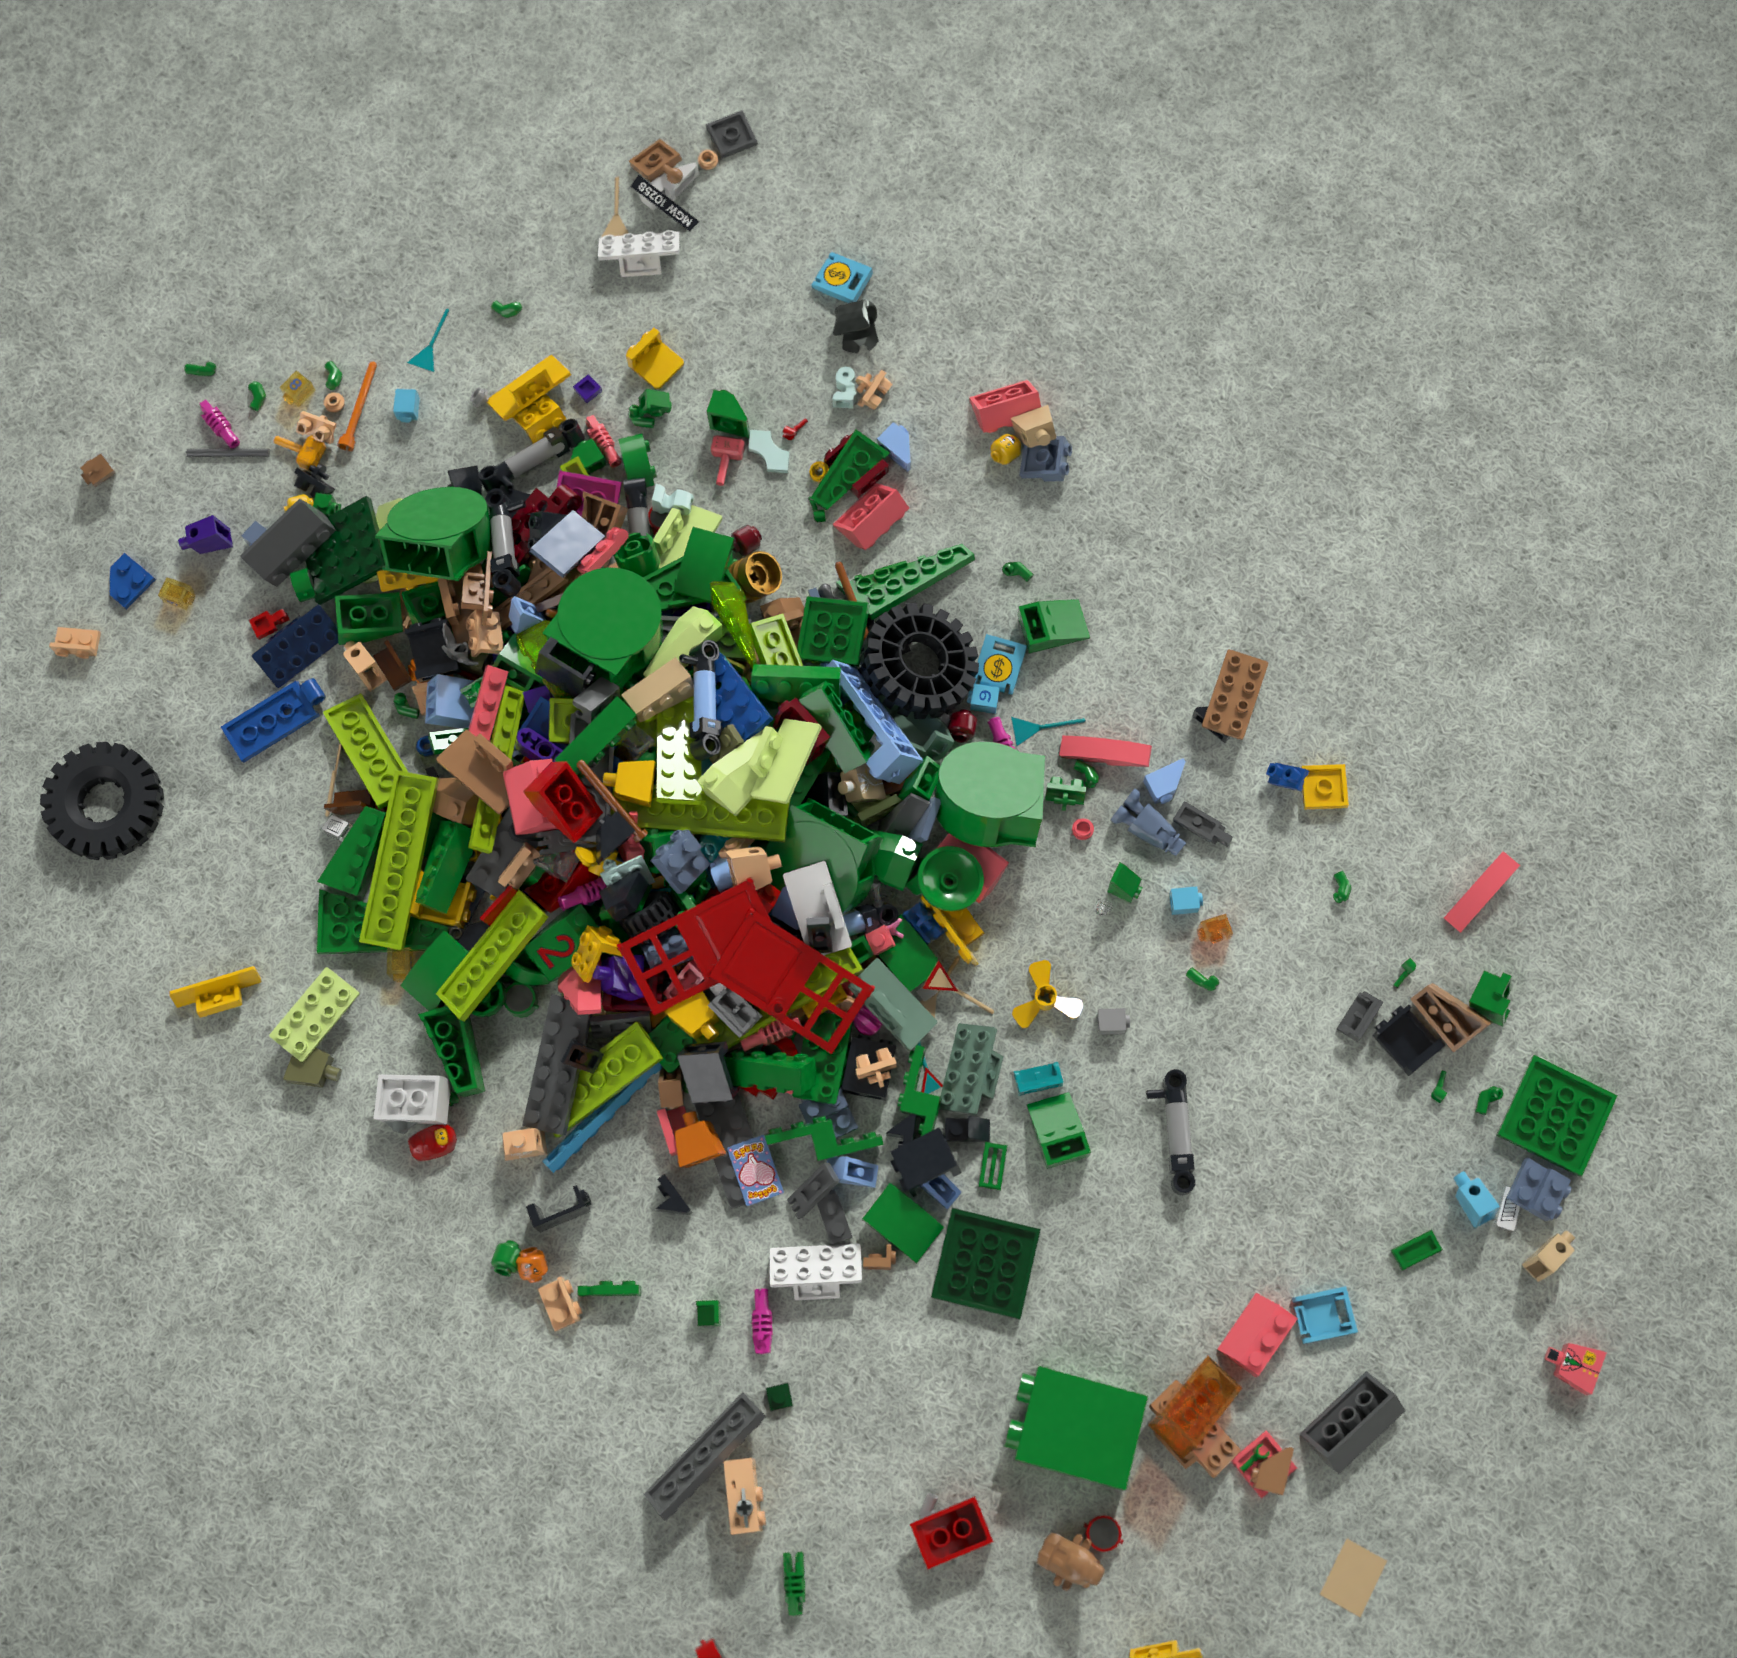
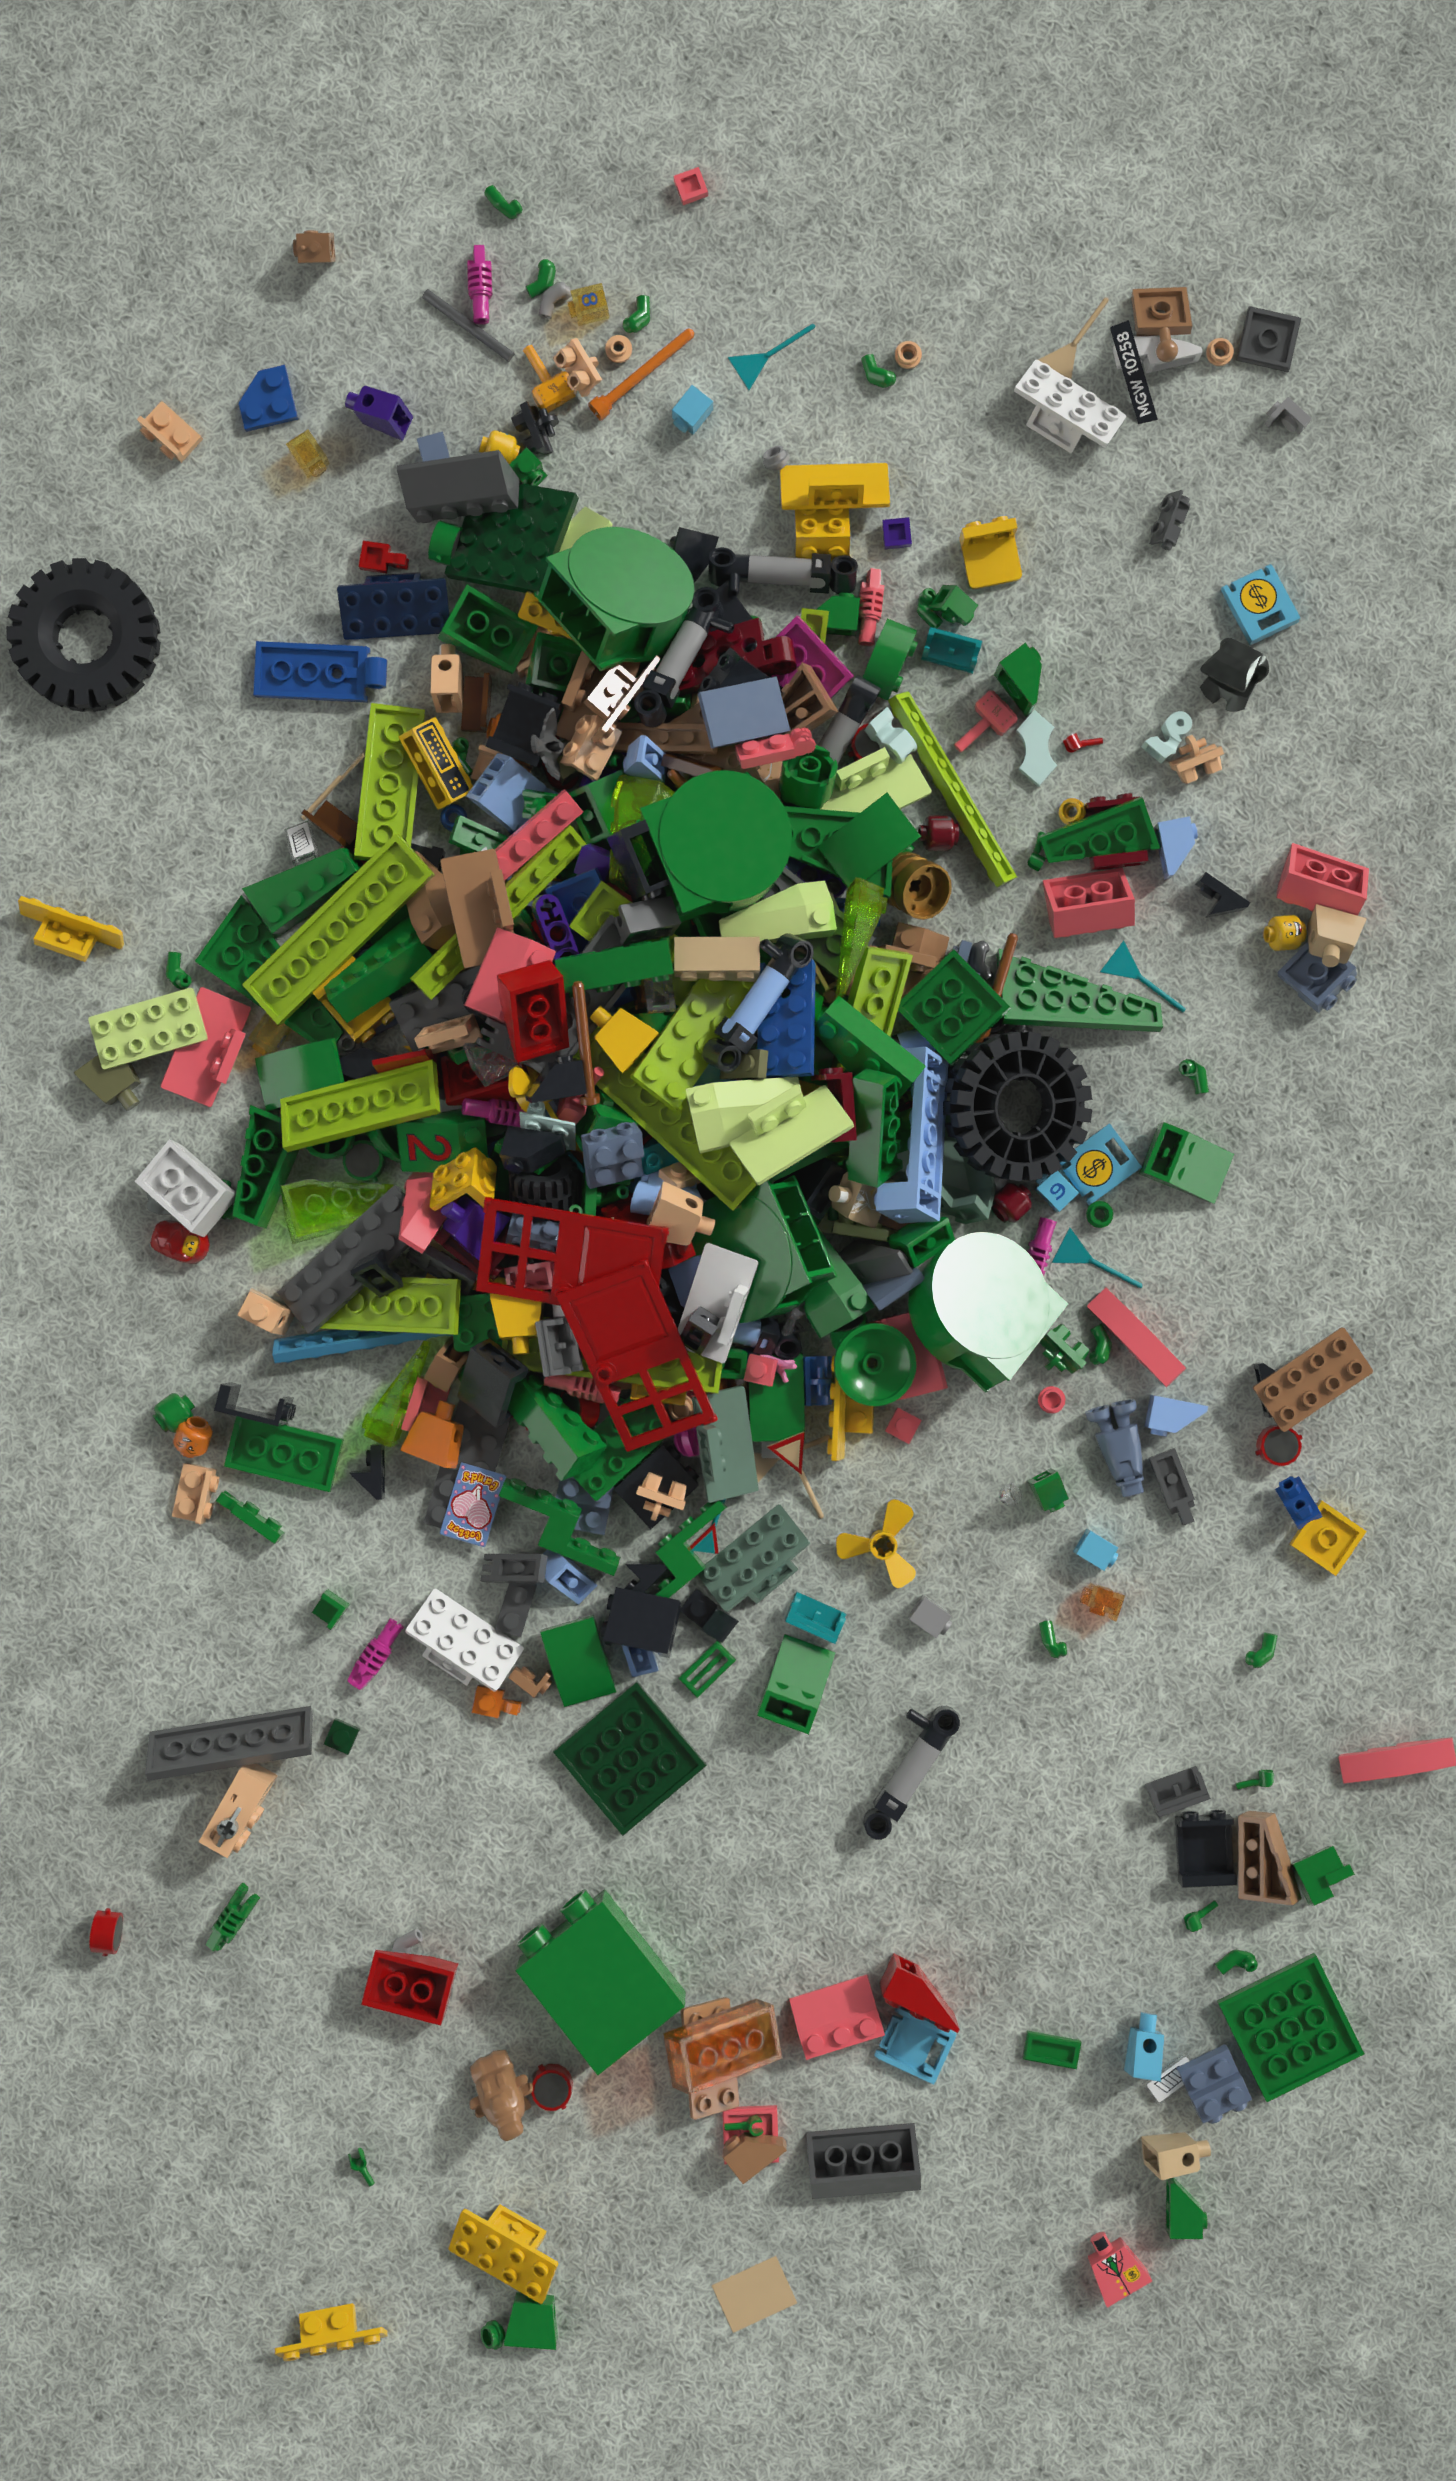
camera: 30 degrees right, 15 degrees up
none -> coral bracket [160,987,251,1107]
none -> green arm [165,952,192,990]
none -> green plate [224,1416,344,1492]
none -> clear neon green wedge [280,1179,394,1244]
none -> clear neon green wedge [362,1340,432,1448]
none -> yellow brick [398,717,473,810]
none -> orange plate [472,1685,522,1718]
none -> light grey arm [539,282,572,319]
none -> coral plate [673,167,708,205]
none -> red slope [880,1953,960,2033]
none -> coral plate [885,1407,922,1444]
none -> lime plate [888,691,1017,887]
none -> light nougat plate [895,341,922,369]
none -> teal hinge [921,627,982,674]
none -> green plate [1086,1201,1114,1228]
none -> teal piece [1100,940,1186,1012]
none -> dark grey hinge [1149,490,1191,551]
none -> green slope [1166,2178,1208,2239]
none -> black slope [1195,872,1251,918]
none -> pearl dark grey piece [1255,1424,1303,1466]
none -> light grey bracket [1265,397,1312,434]

